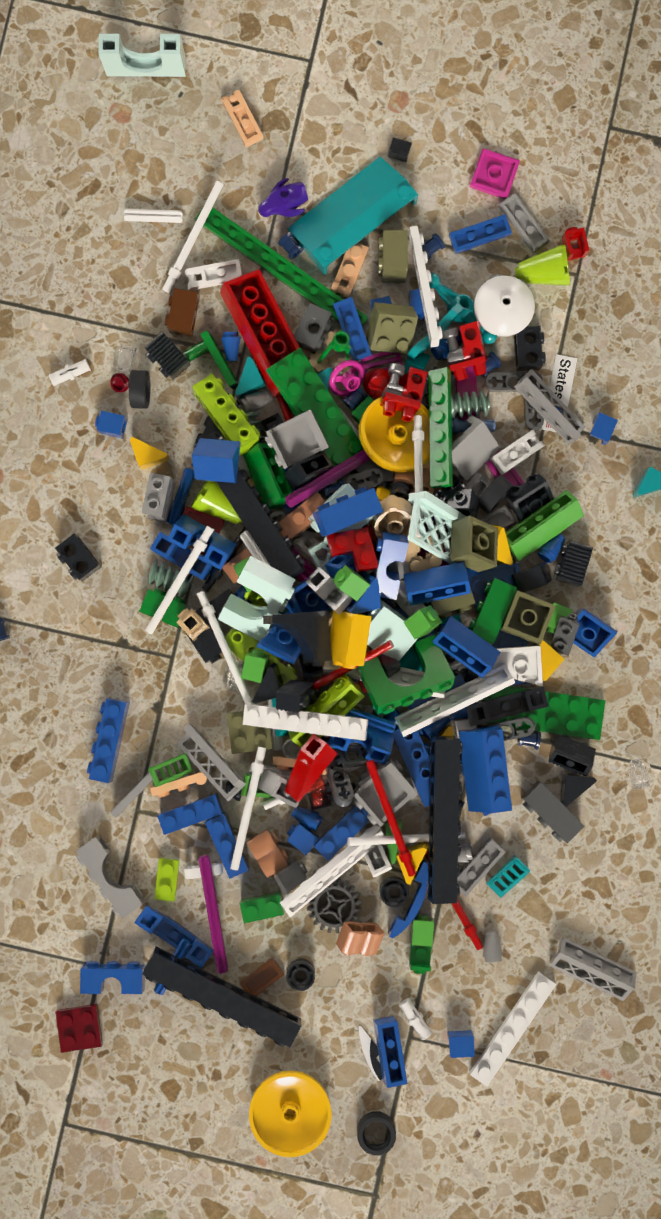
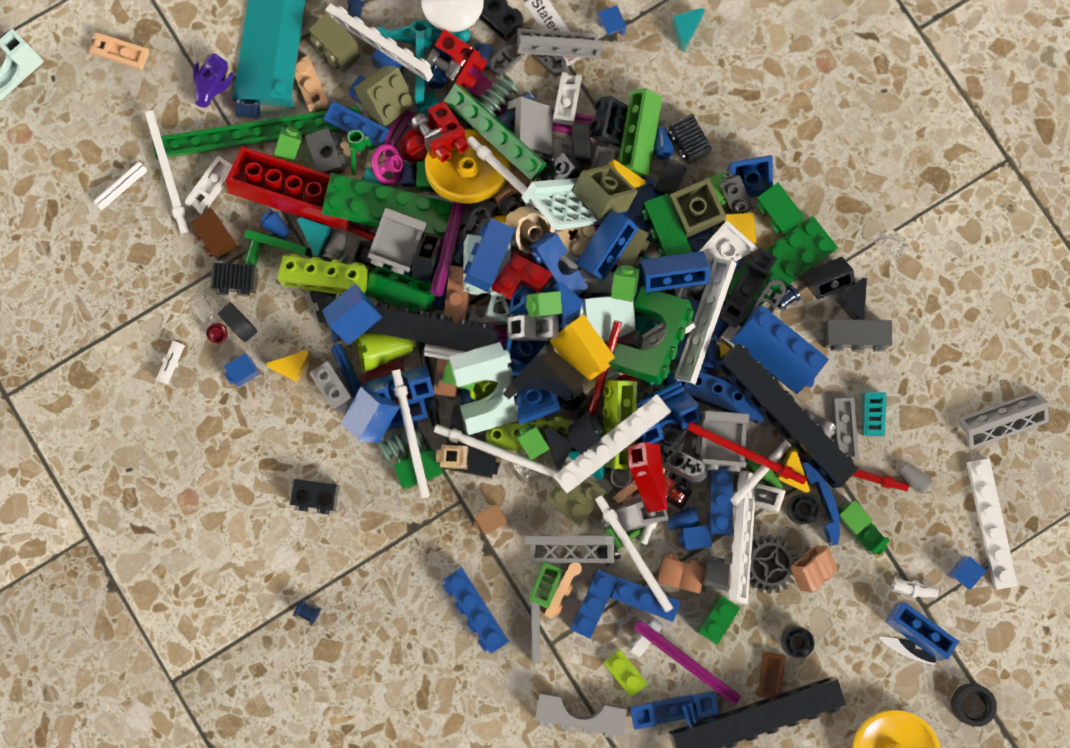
camera: 45 degrees left, 5 degrees down
none -> bright green brick [274,126,302,163]
none -> slope [340,386,400,443]
none -> medium nougat brick [473,503,508,535]
none -> green brick [757,182,804,235]

